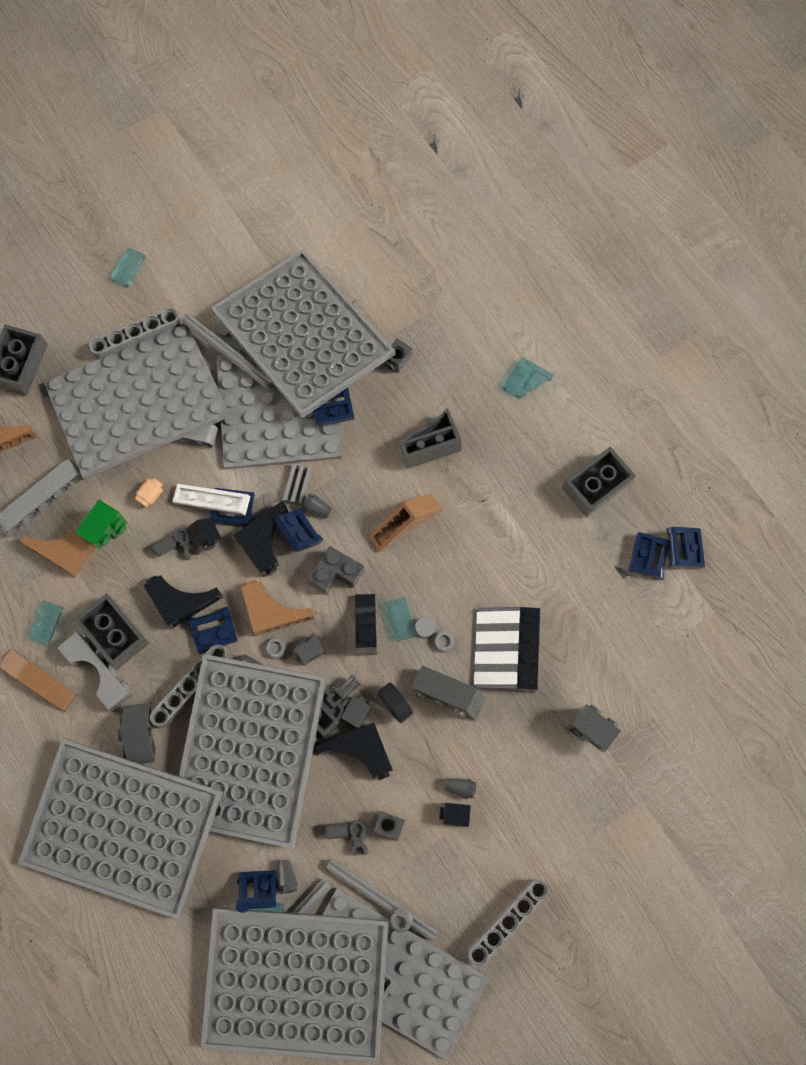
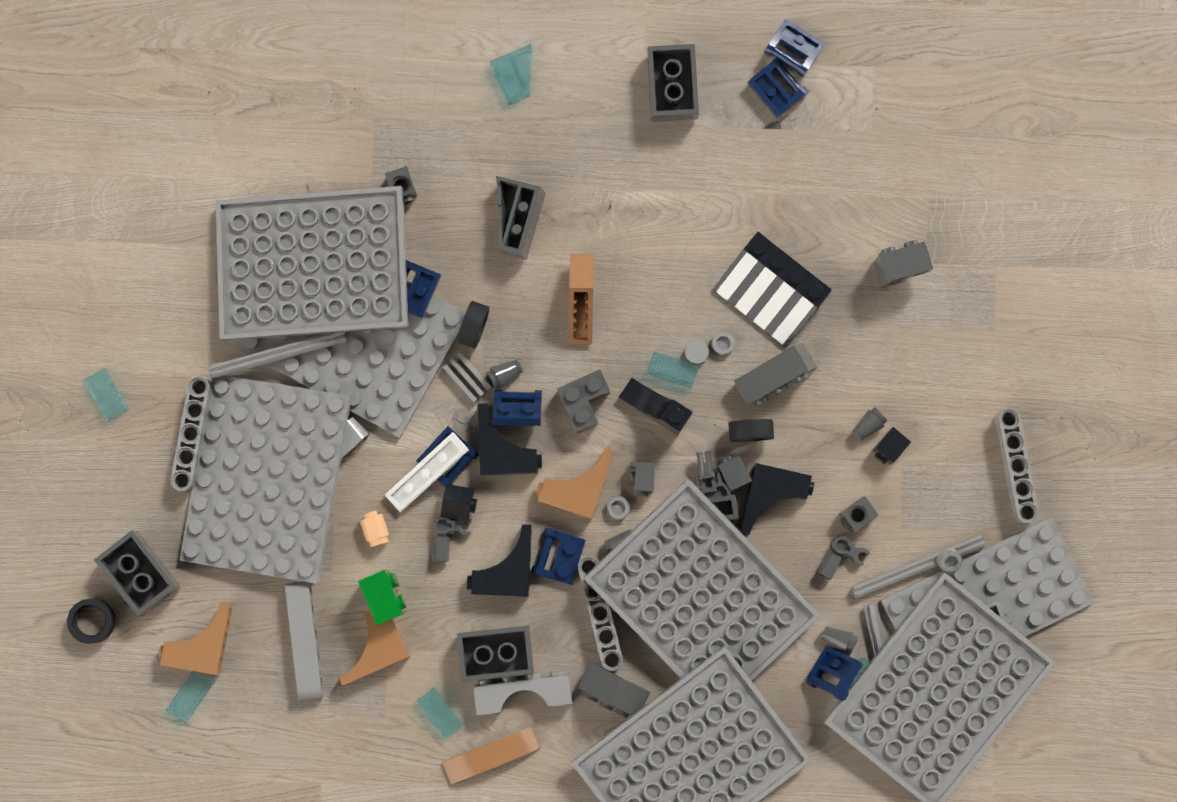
camera: 50 degrees left, 10 degrees up
none -> black tyre [457,301,490,349]

